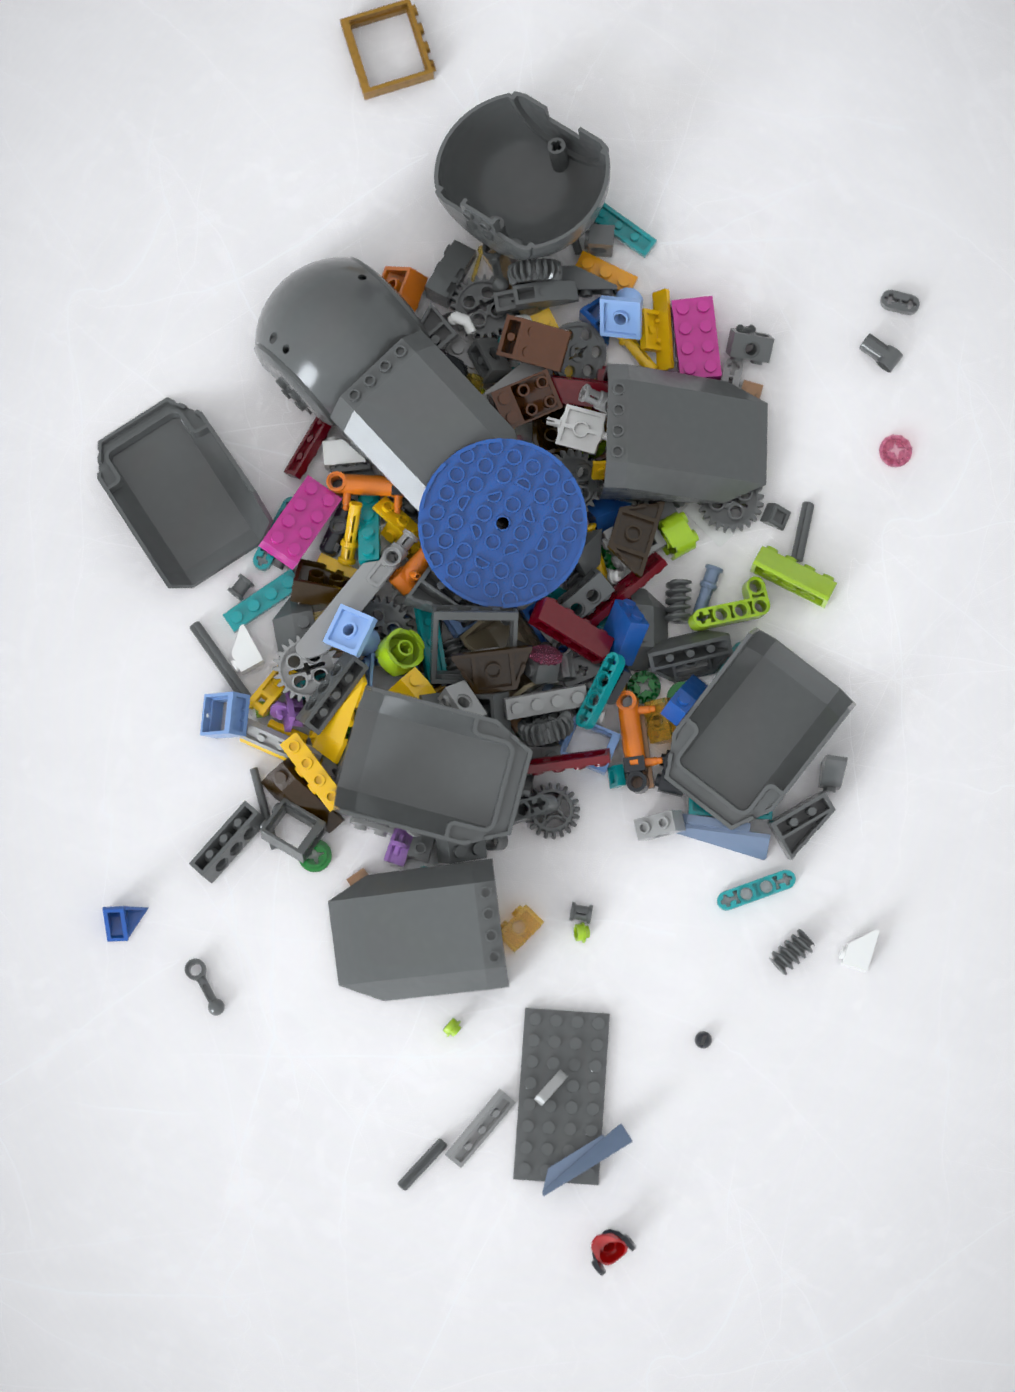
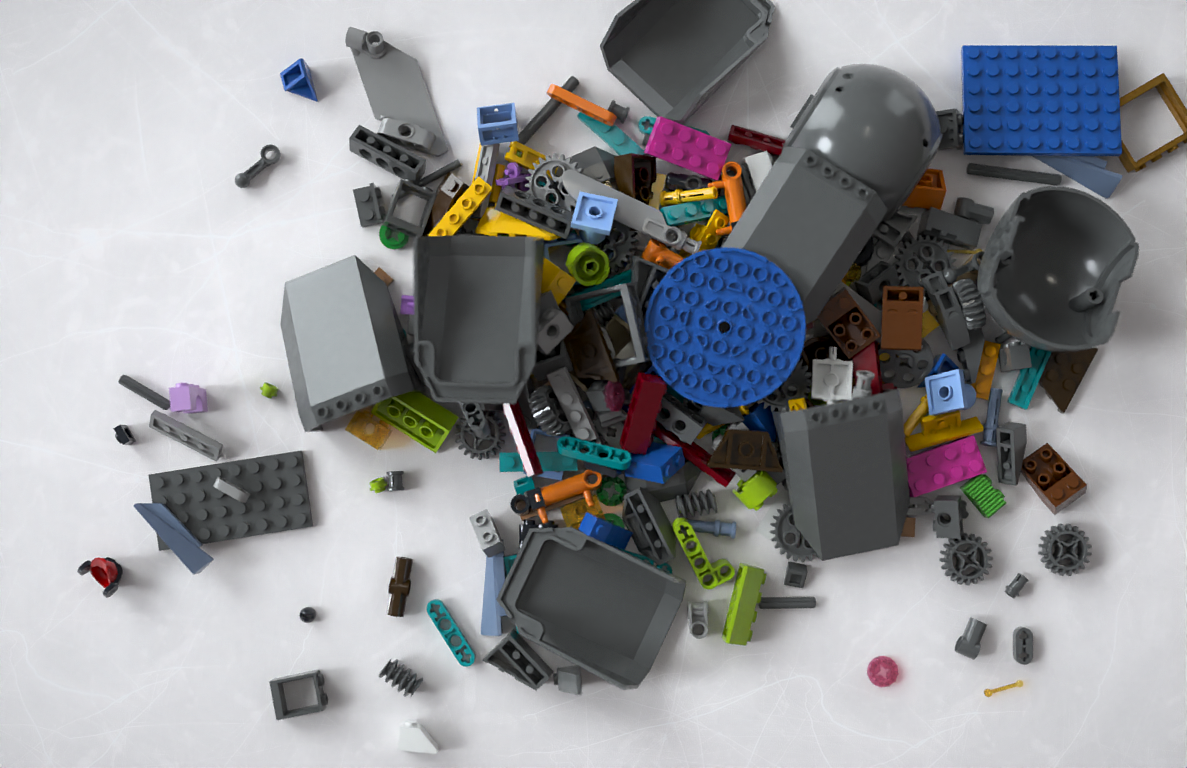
camera: 70 degrees right, 5 degrees up
white slope [231,624,265,675] -> none
white arm [448,311,477,336] -> none
white arm [607,568,624,586] -> none
none -> black plate [113,424,136,445]
none -> lavender arch [169,383,208,414]
none -> dark grey window [269,669,328,721]
none -> light grey panel [345,27,448,157]
none -> dark grey bracket [353,183,386,228]
none -> lime slope [371,392,459,453]
none -> dark brown piece [387,556,413,617]
none -> teal plate [499,451,578,472]
none -> orange beam [547,84,617,126]
none -> light grey piece [687,601,708,639]
none -> dark grey bracket [936,108,963,150]
none -> dark grey gear [939,533,993,586]
none -> dark grey piece [954,197,994,225]
none -> bright green brick [960,474,1006,518]
none -> blue plate [961,45,1122,156]
none -> dark grey axle [966,163,1062,186]
none -> sand blue pin [980,388,1003,447]
none -> clear yellow hinge [984,680,1023,697]
none -> dark grey slope [996,422,1027,486]
none -> dark grey pin [1005,573,1029,598]
none -> reddish brown slope [1021,443,1087,515]
none -> sand blue wedge [1033,156,1123,199]
none -> dark brown wing [1038,348,1098,414]
none -> dark grey gear [1038,524,1092,576]

